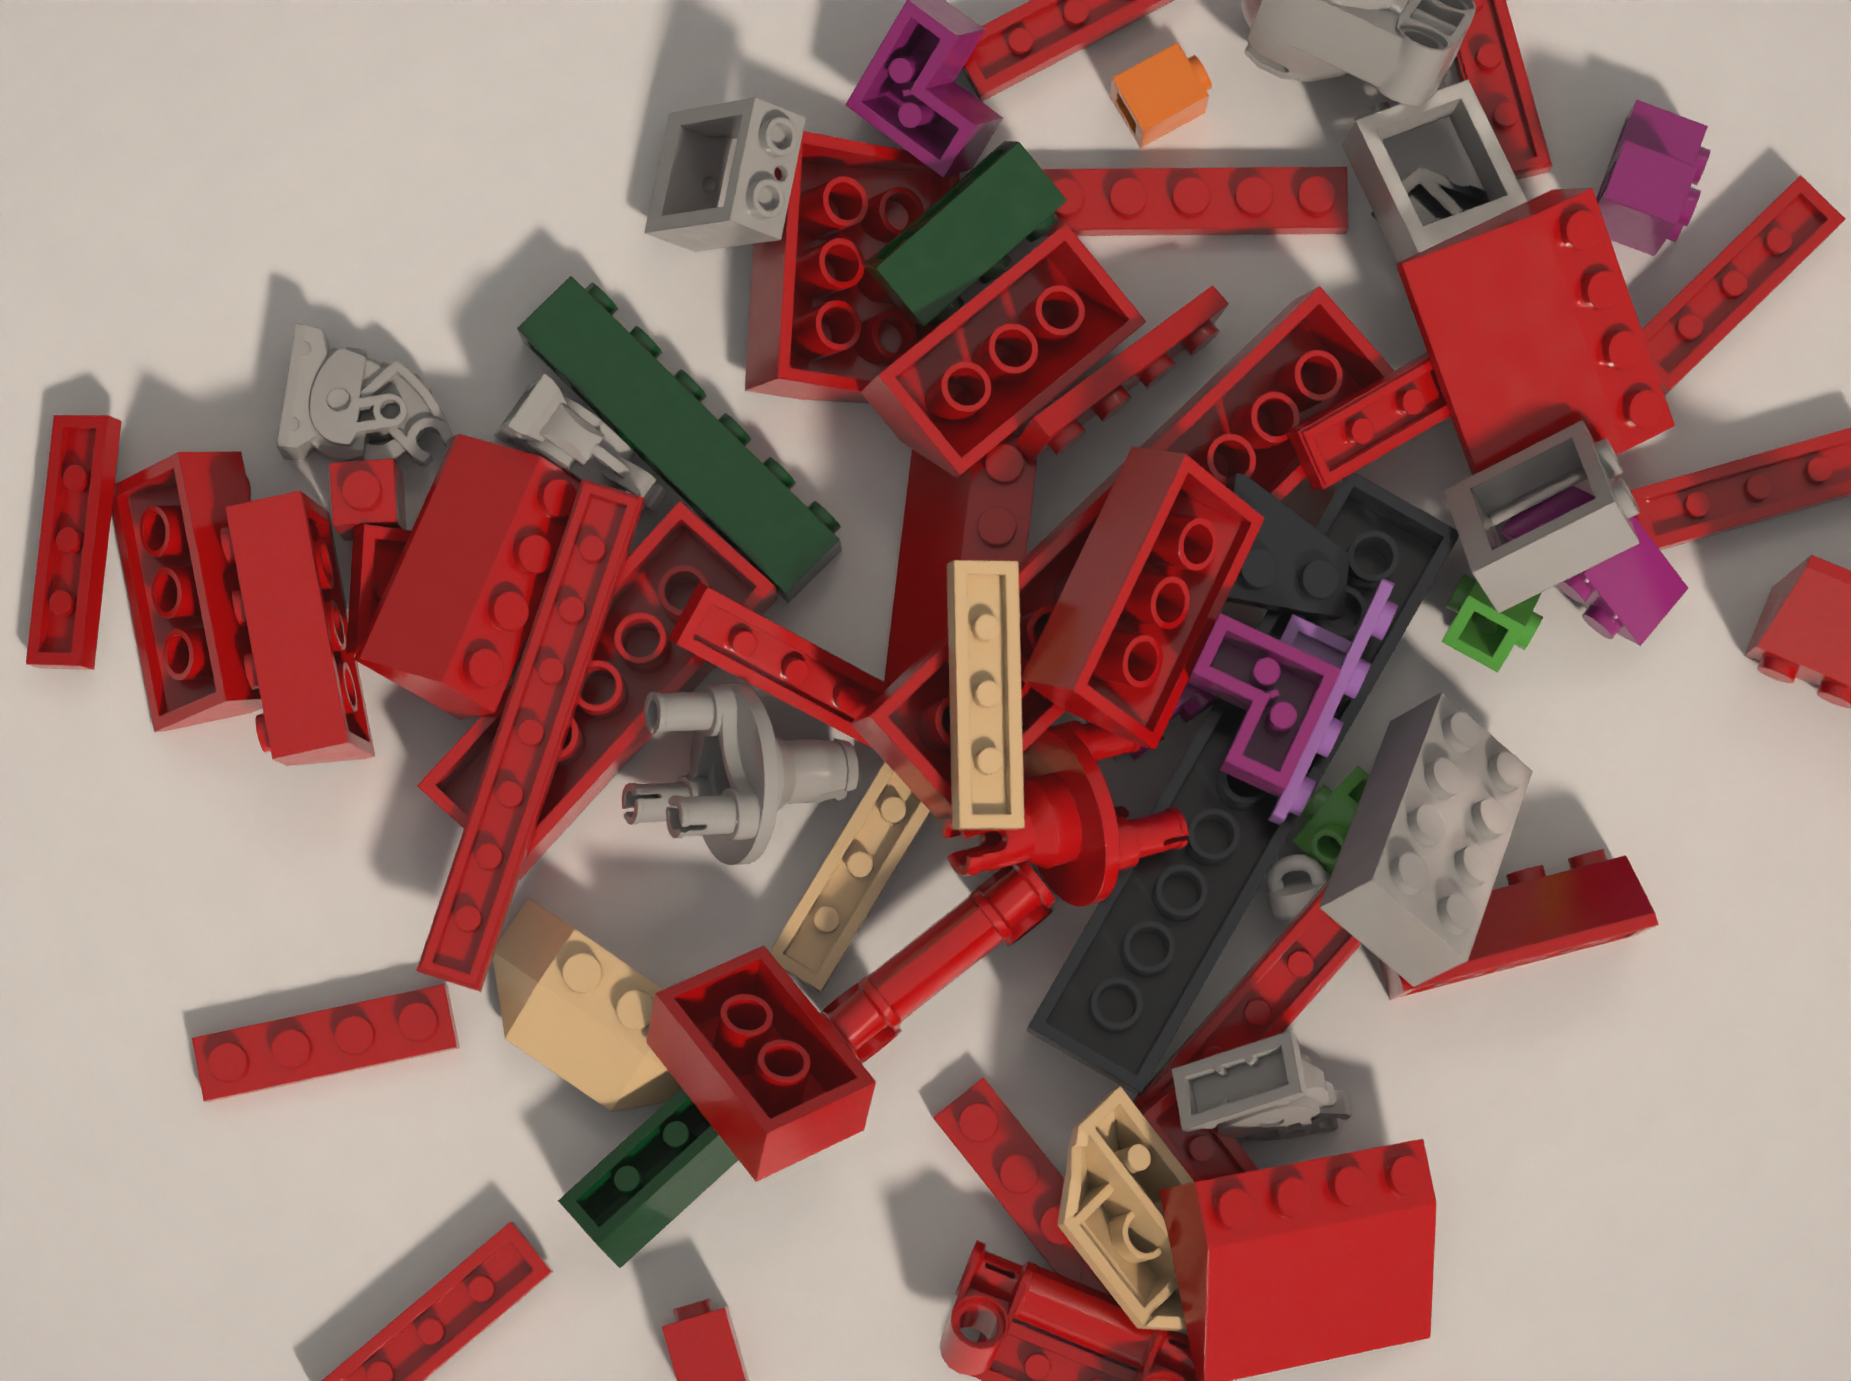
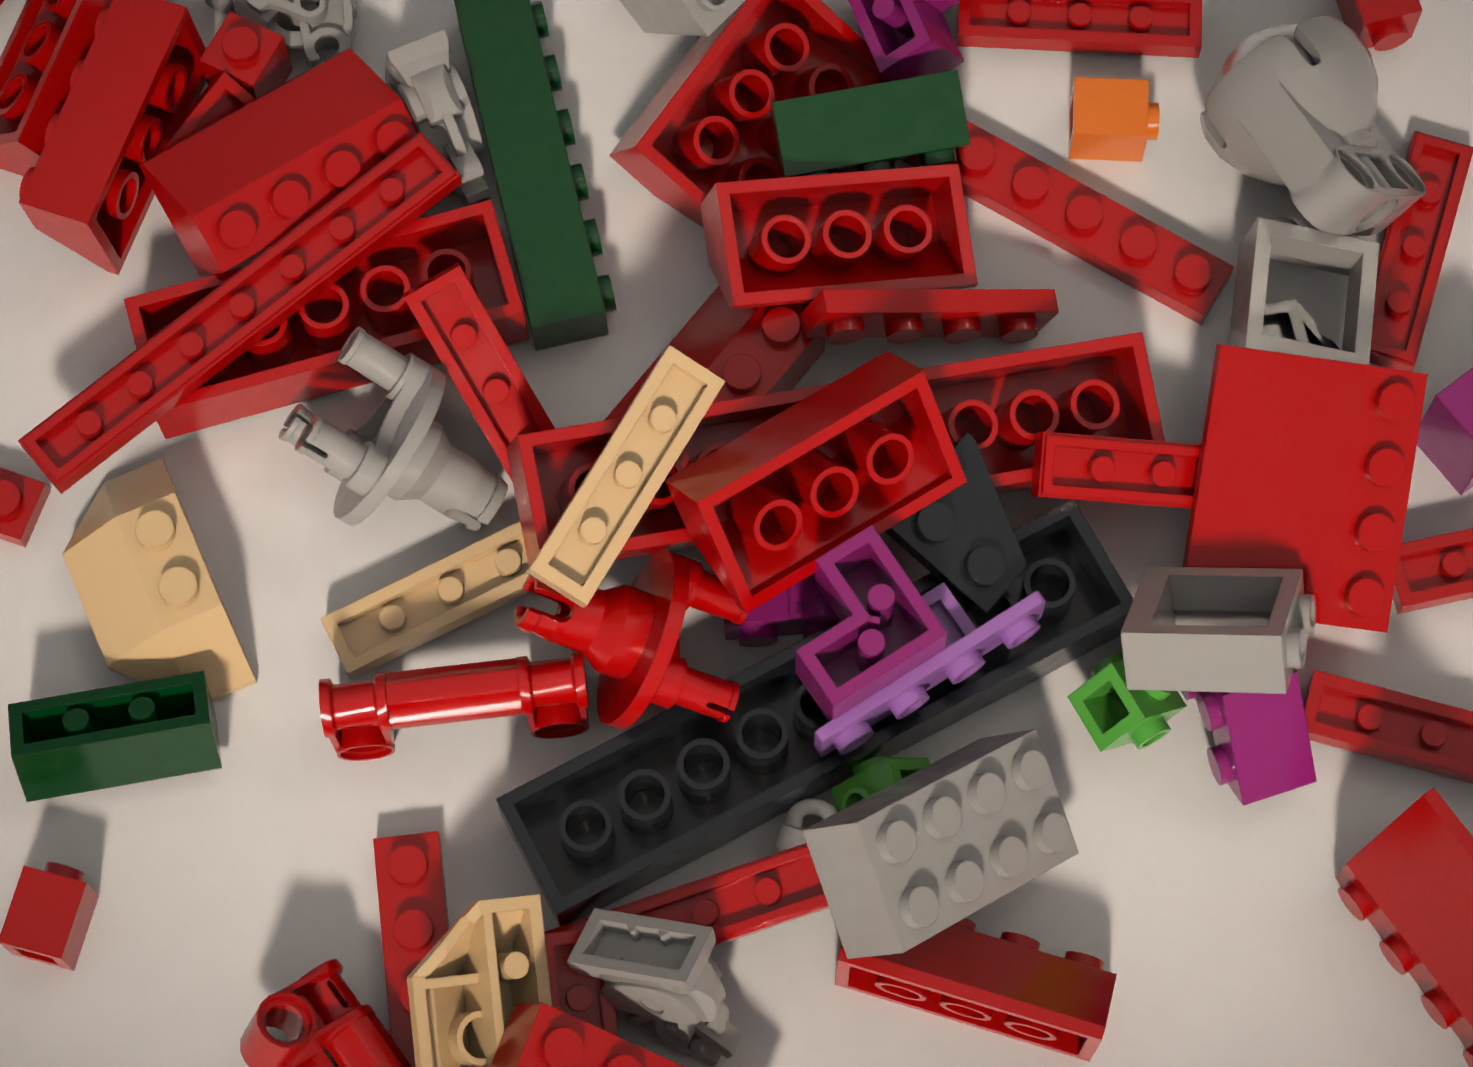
camera: 30 degrees right, 10 degrees down
red brick [646,945,876,1182] -> none

